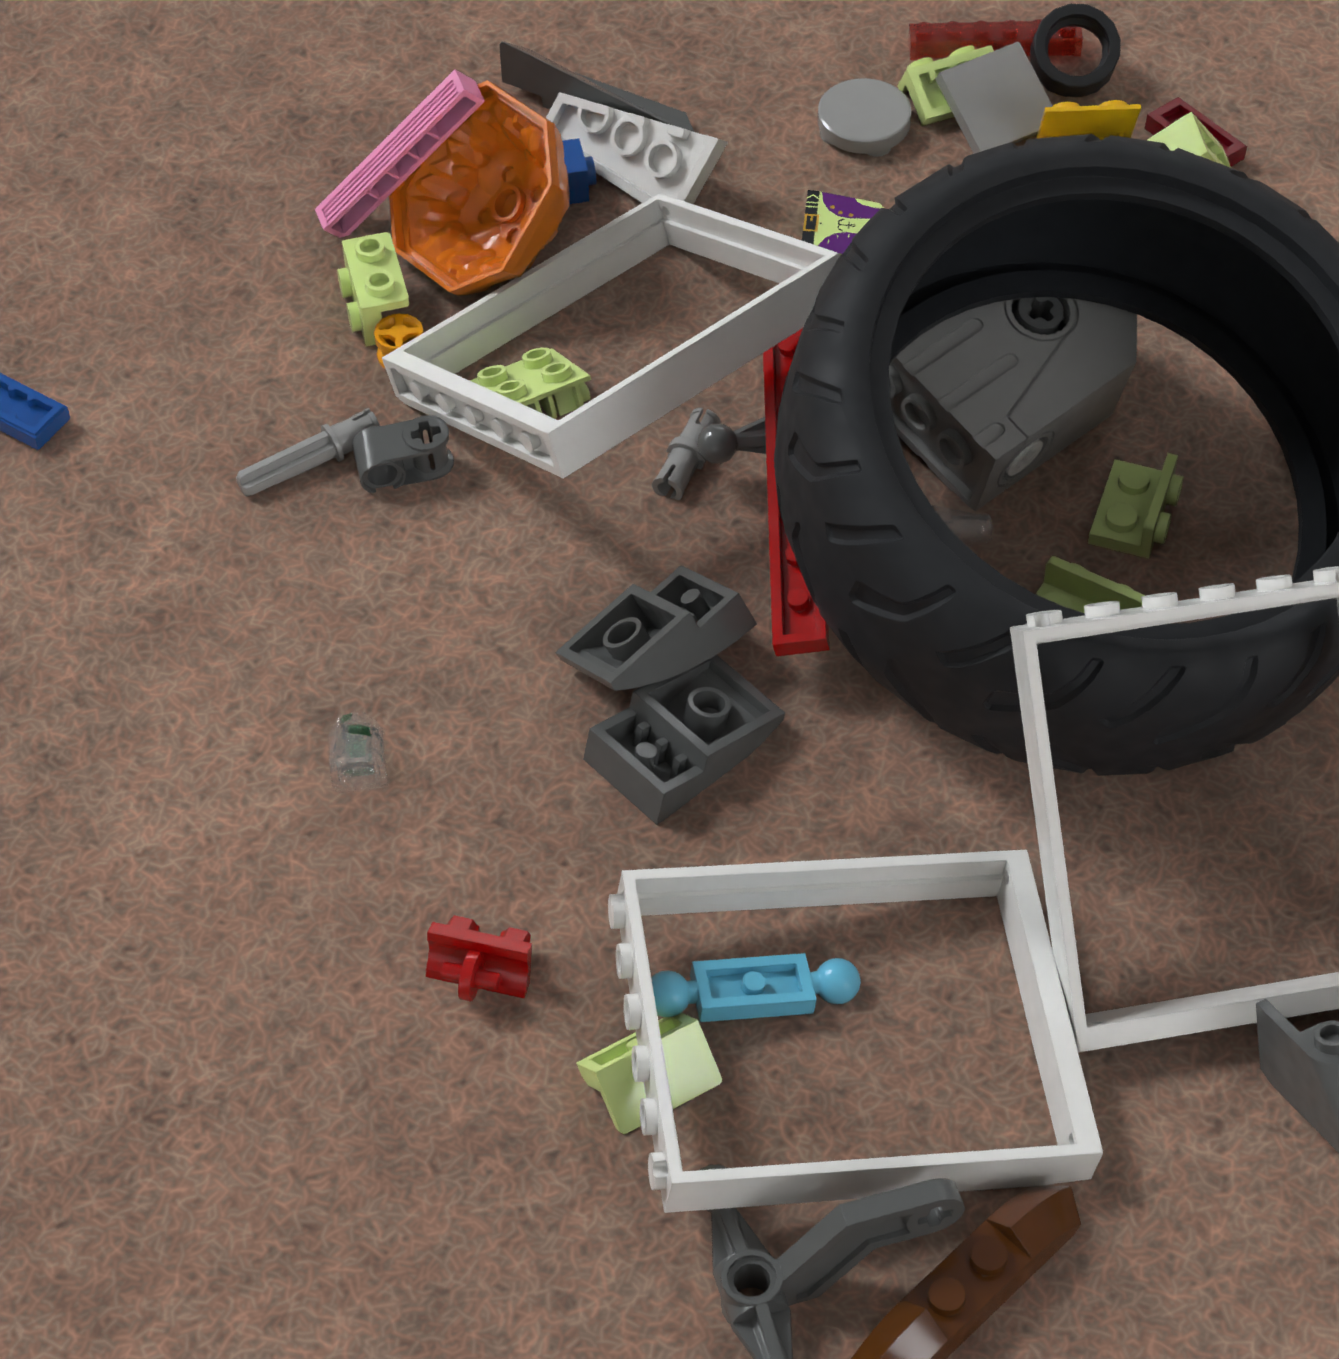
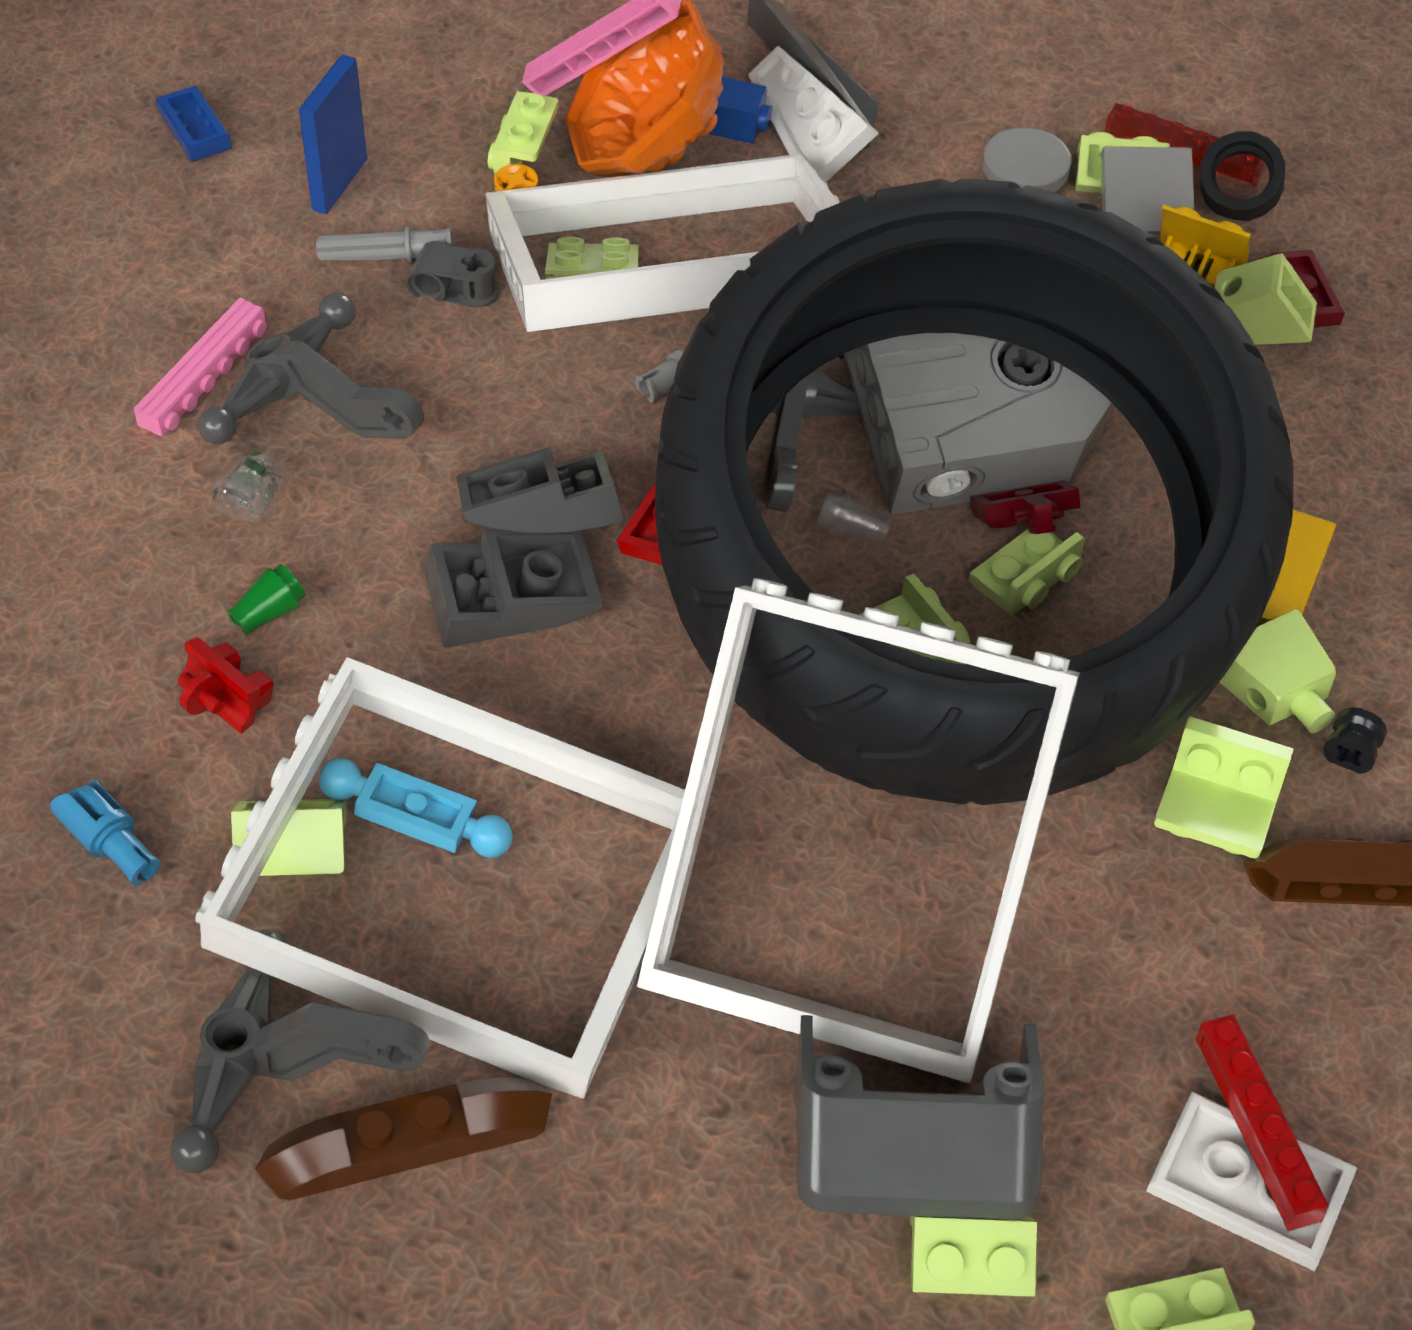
camera: 25 degrees right, 0 degrees up
none -> dark azure arm [50,780,161,886]
none -> bright pink piece [134,298,267,436]
none -> dark grey piece [198,292,424,445]
none -> green cone [227,564,306,635]
none -> blue tile [299,54,367,214]
none -> dark red hinge [970,480,1080,534]

